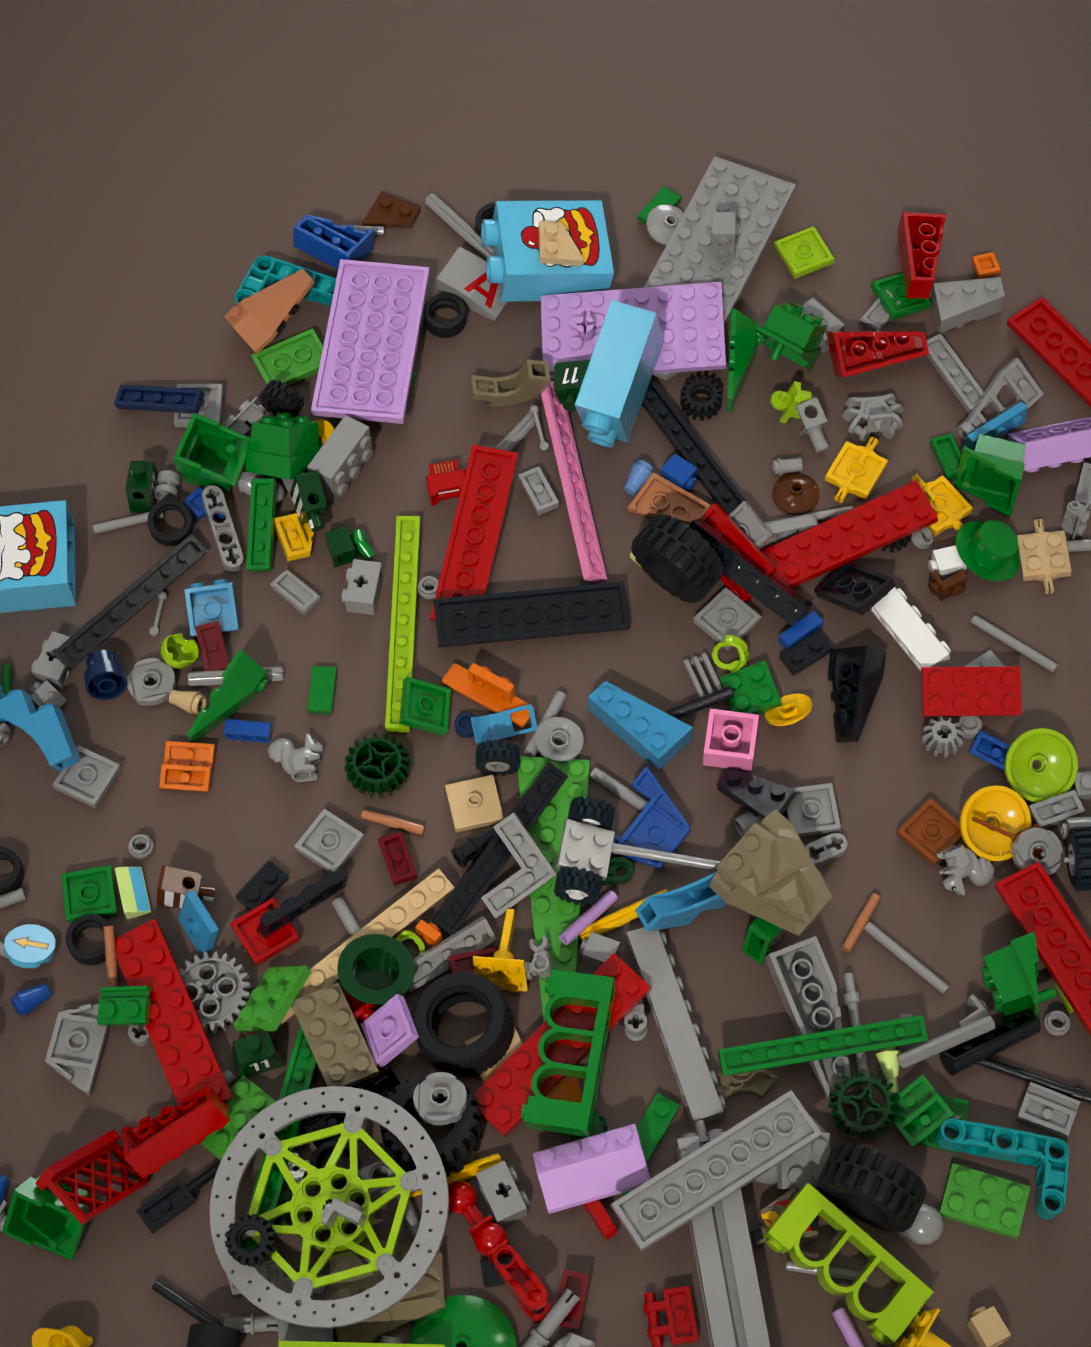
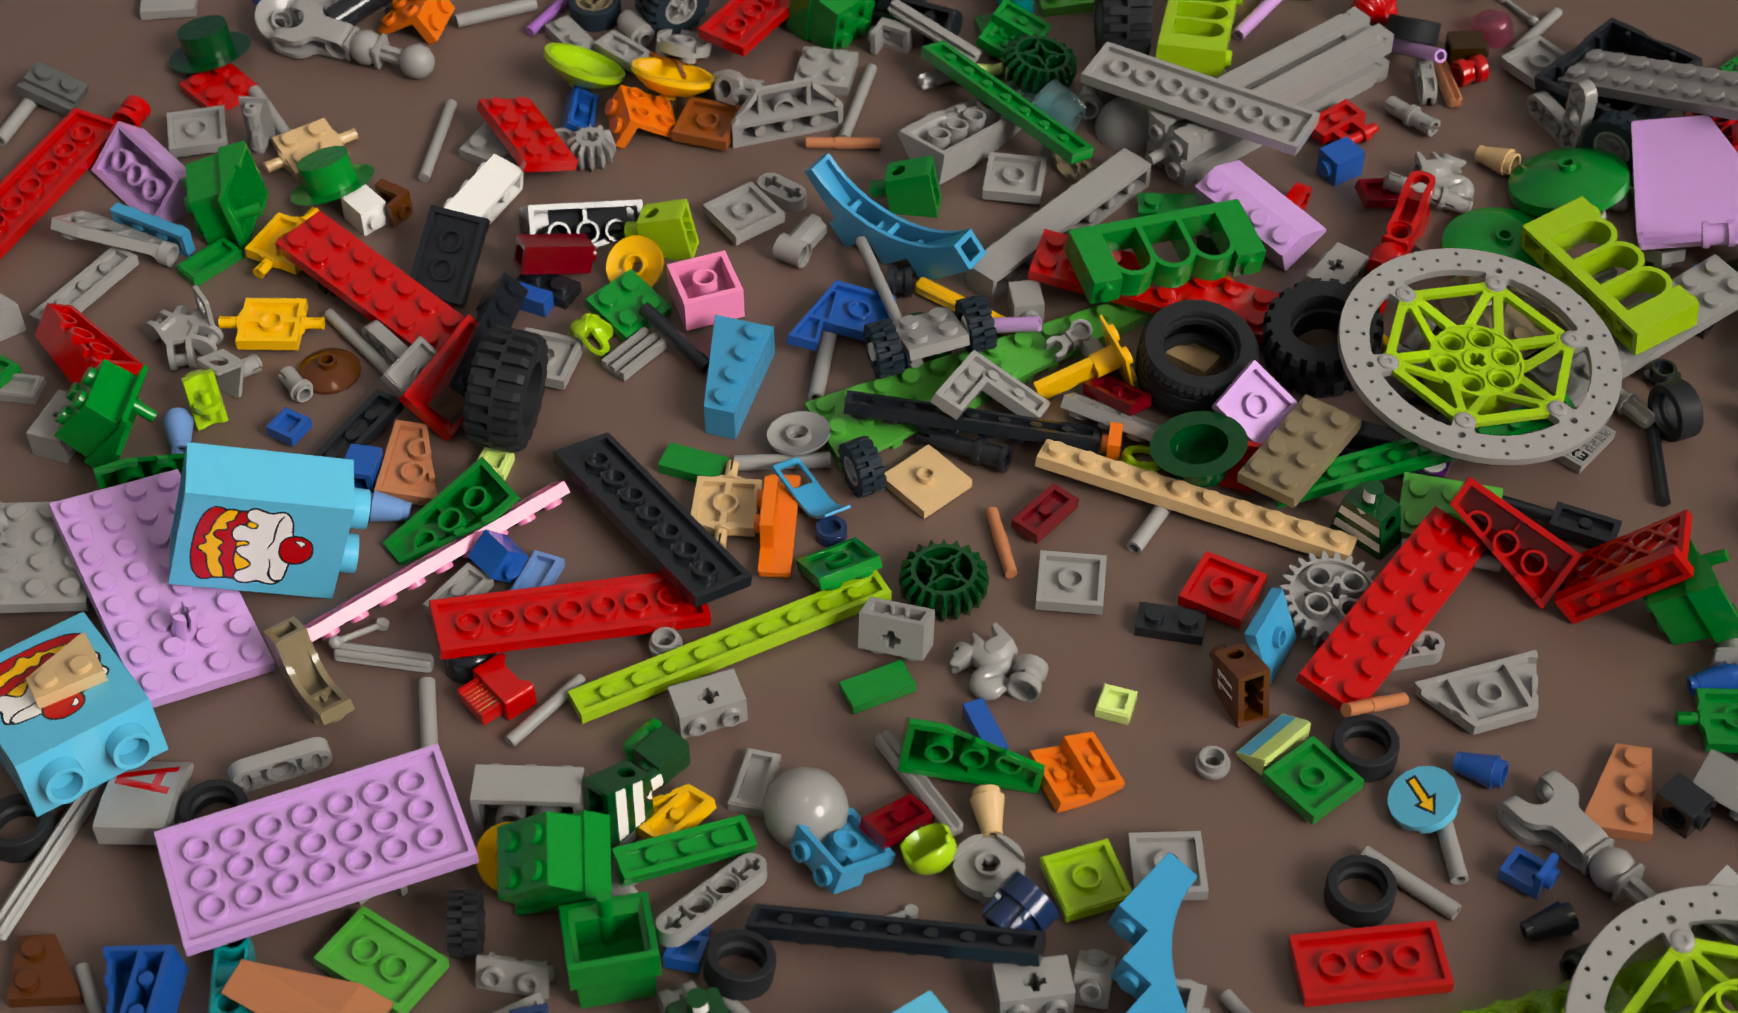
camera: 120 degrees left, 15 degrees down
green plate [97,986,152,1026] -> none
black tyre [225,1214,277,1267] -> none
bright green plate [233,965,311,1032] -> none
black plate [259,868,348,938] -> none
light grey bracket [321,1198,367,1229] -> none
light grey plate [413,1072,467,1125] -> none
dark green torso [554,359,591,412] -> none
dark tan wedge [709,810,834,936] -> none
black wing [717,767,795,819] -> none
none -> medium blue cone [162,408,194,454]
none -> light grey beam [227,737,333,792]
none -> blue plate [266,407,313,447]
none -> green wedge [382,456,520,565]
none -> light grey piece [418,677,438,749]
none -> blue brick [468,529,529,584]
none -> light grey bar [504,673,587,748]
none -> medium blue tile [510,550,565,590]
none -> dark red brick [513,233,597,275]
none -> orange bracket [605,84,676,149]
none -> lime torso [624,199,699,261]
none -> green tile [658,442,730,483]
none -> tan plate [691,460,762,549]
none -> light grey wedge [731,77,844,148]
none -> light grey piece [763,767,849,850]
none -> light grey plate [793,46,859,96]
none -> light grey brick [858,597,935,661]
none -> black wheel [887,266,913,297]
none -> light grey plate [982,152,1047,205]
none -> light grey wheel [1006,654,1049,702]
none -> clear light blue piece [1032,79,1087,132]
none -> lime plate [1039,838,1132,923]
none -> yellowish green tile [1095,683,1138,725]
none -> blue brick [1316,136,1365,187]

